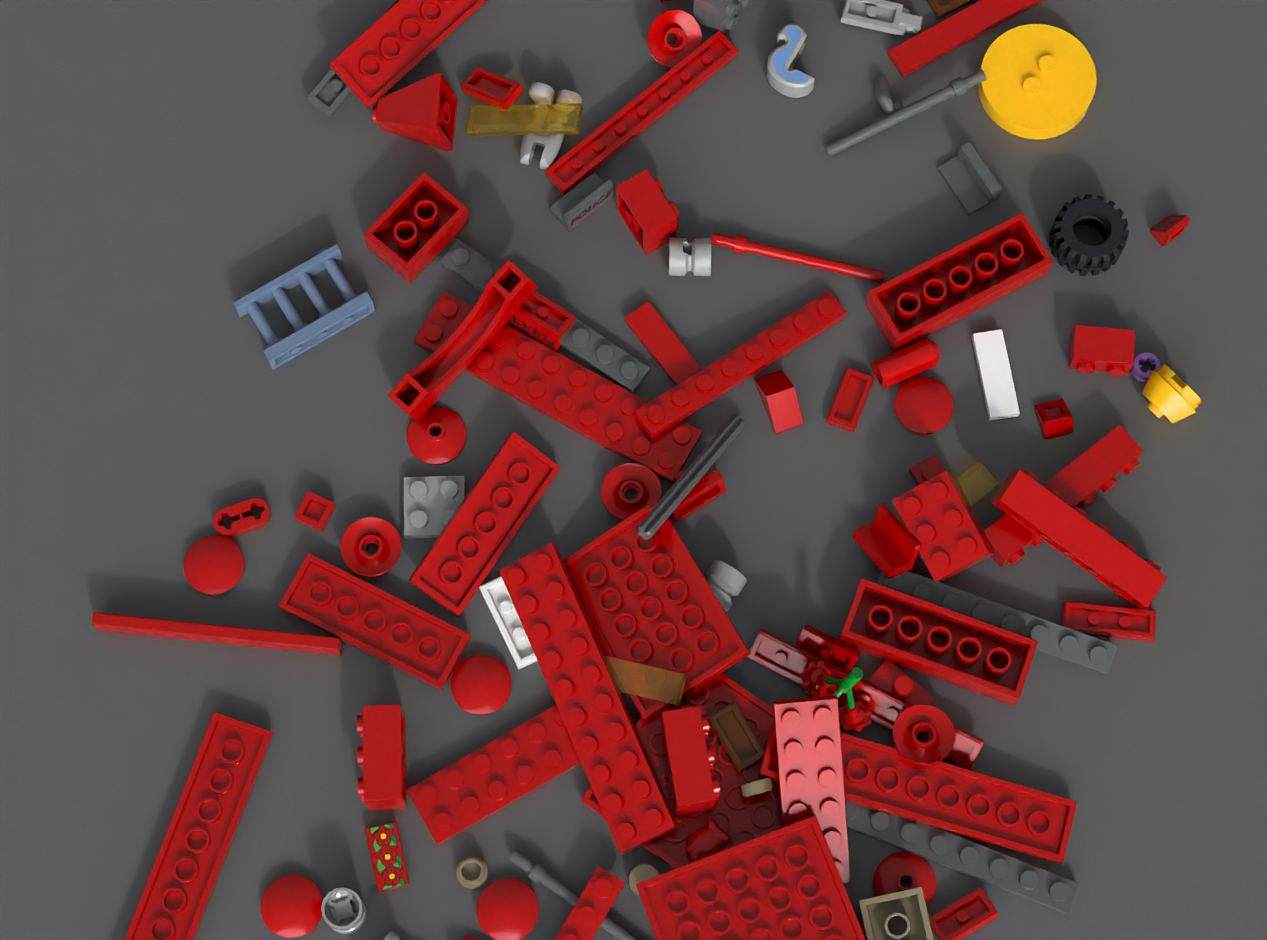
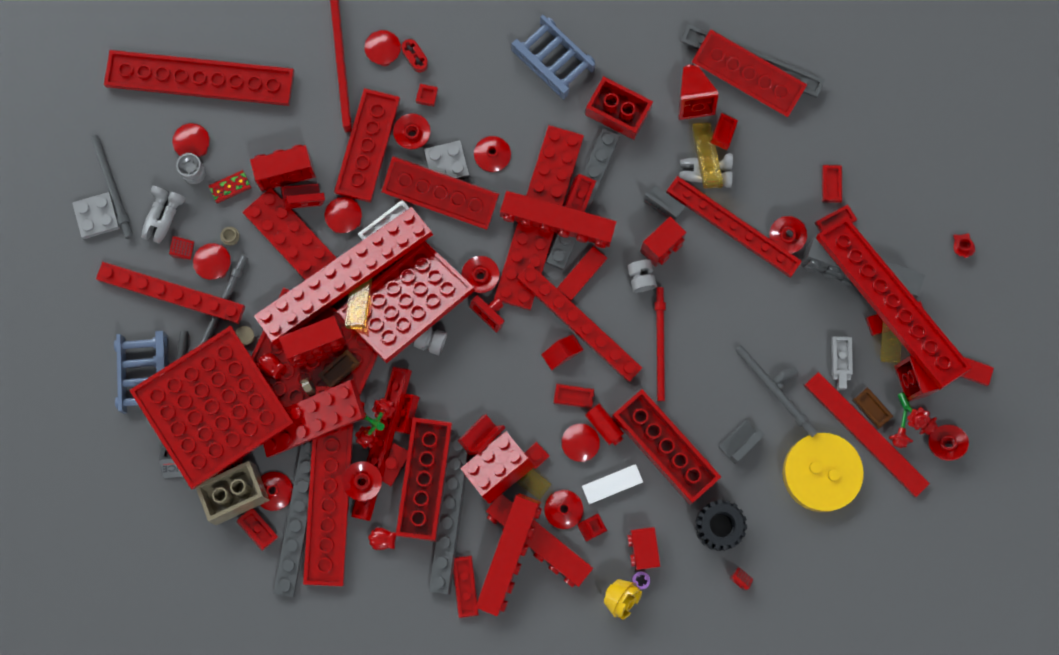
camera: 75 degrees right, 5 degrees up
red arch [387,259,538,421] -> none
dark grey axle [636,415,745,540] -> none
light grey animal [766,23,815,98] -> none
none -> red panel [281,184,325,209]
none -> red animal [368,527,396,550]
none -> red brick [500,190,617,248]
none -> red dish [544,490,583,529]

